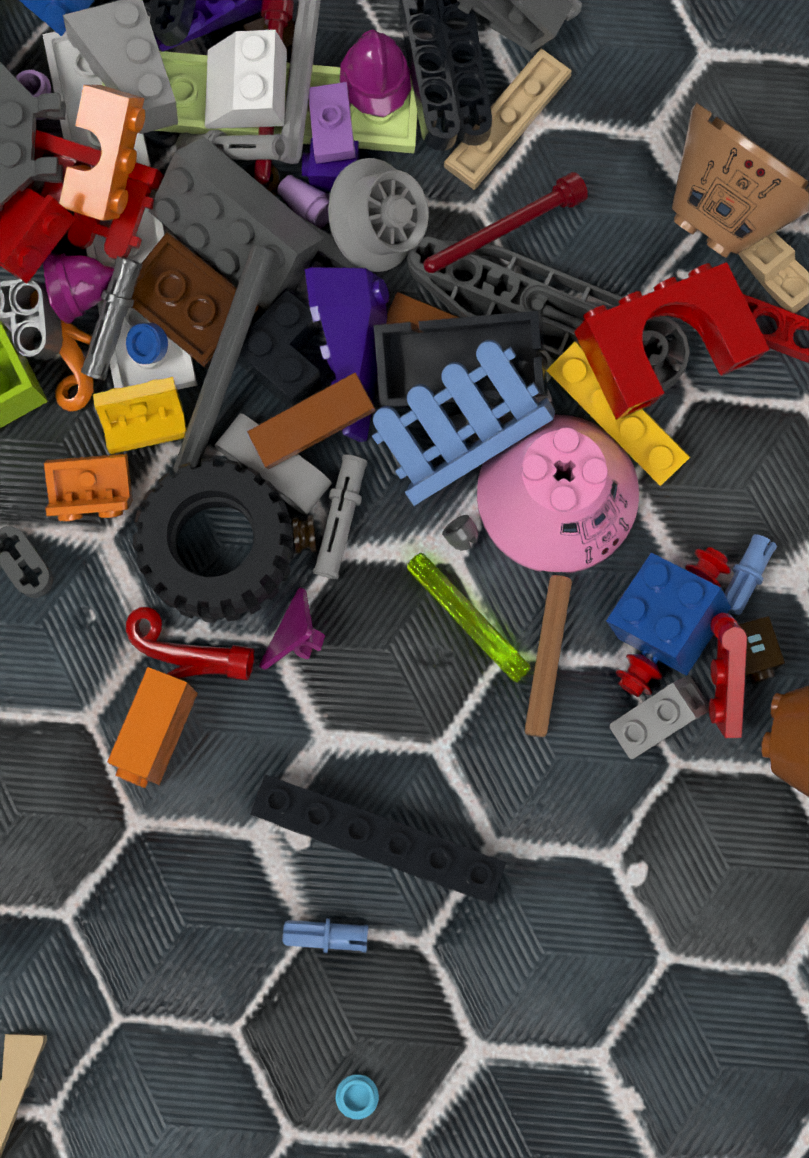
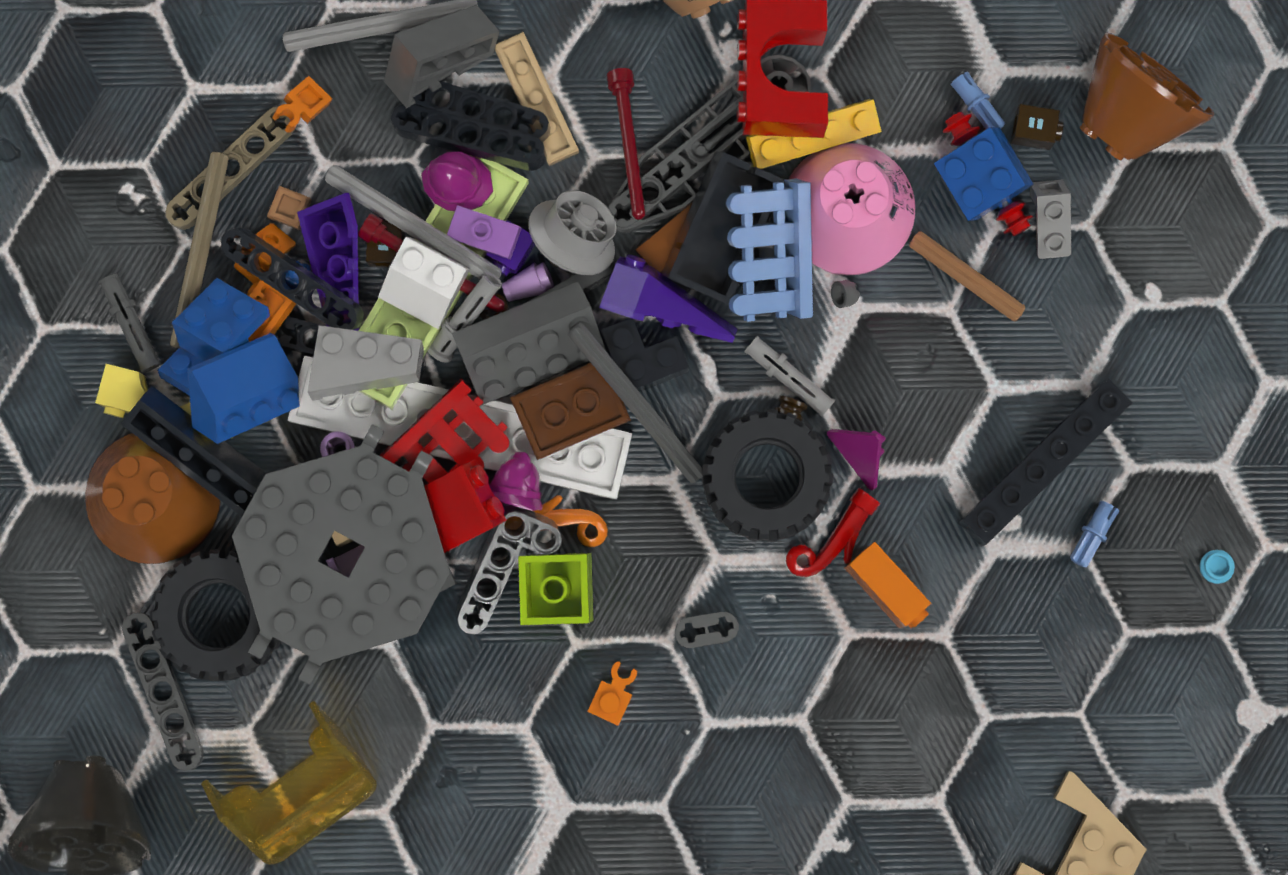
camera: 65 degrees left, 5 degrees up
orange bracket [44,454,133,521] -> none
arch [60,85,146,221] -> none
dark grey pin [81,256,143,380] -> none
yellow bracket [93,377,187,454] -> none
blue tile [126,323,168,364] -> none
light grey beam [215,413,332,515] -> none
dark orange tile [247,373,376,470] -> none
clear neon green axle [407,553,531,682] -> none
red plate [709,613,747,738] -> none

